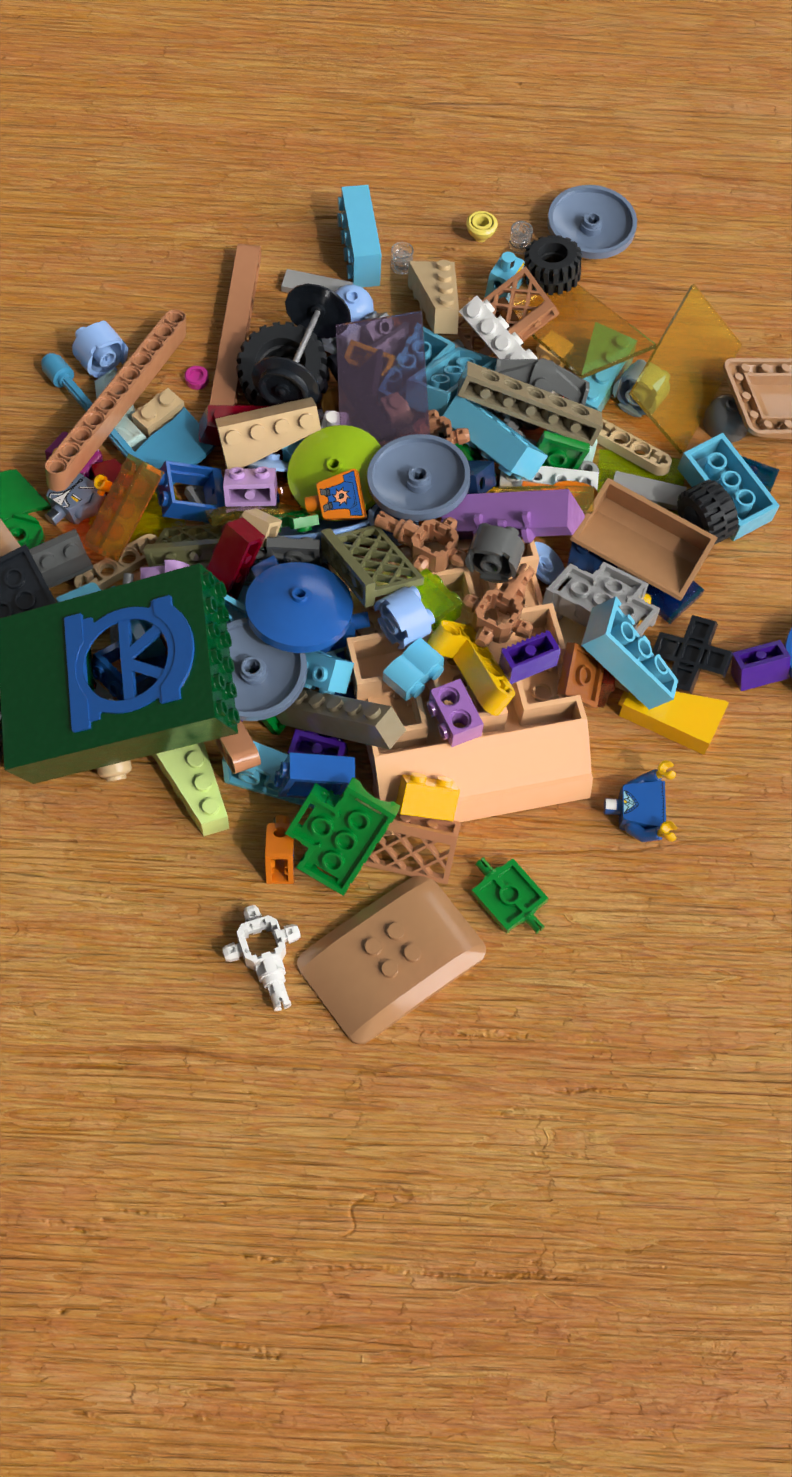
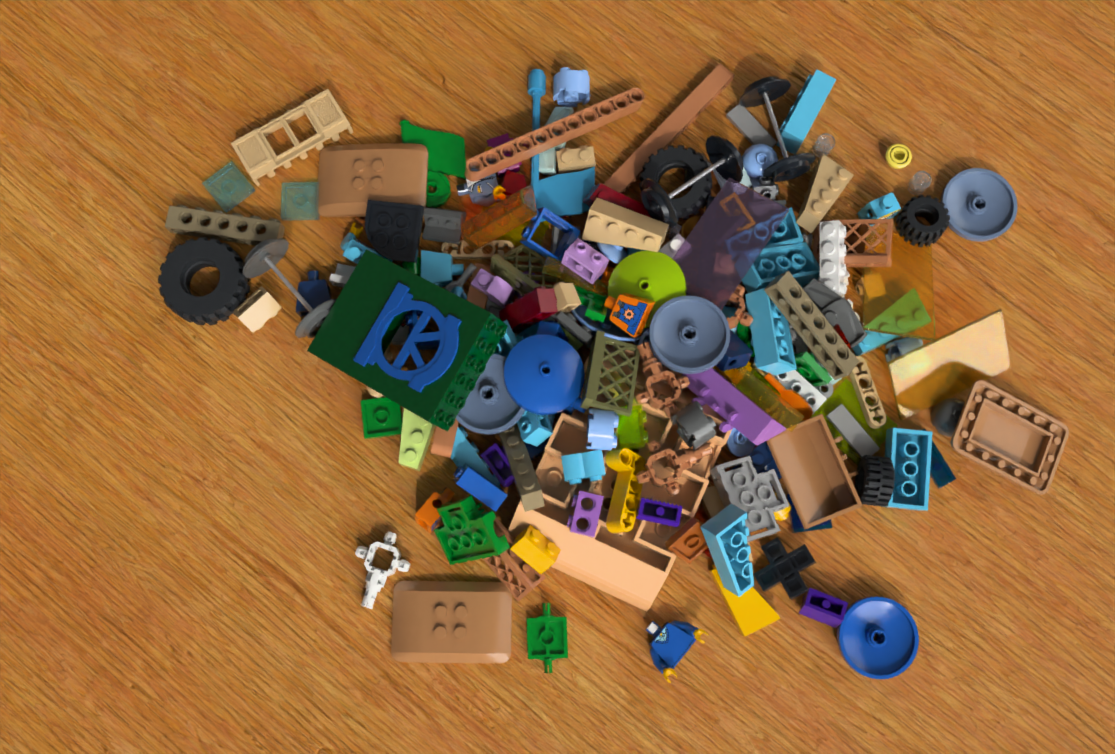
camera: 40 degrees right, 15 degrees up
dark pink tile [185,366,209,390] -> none
none -> green plate [360,397,403,439]
none -> black axle [738,76,816,182]

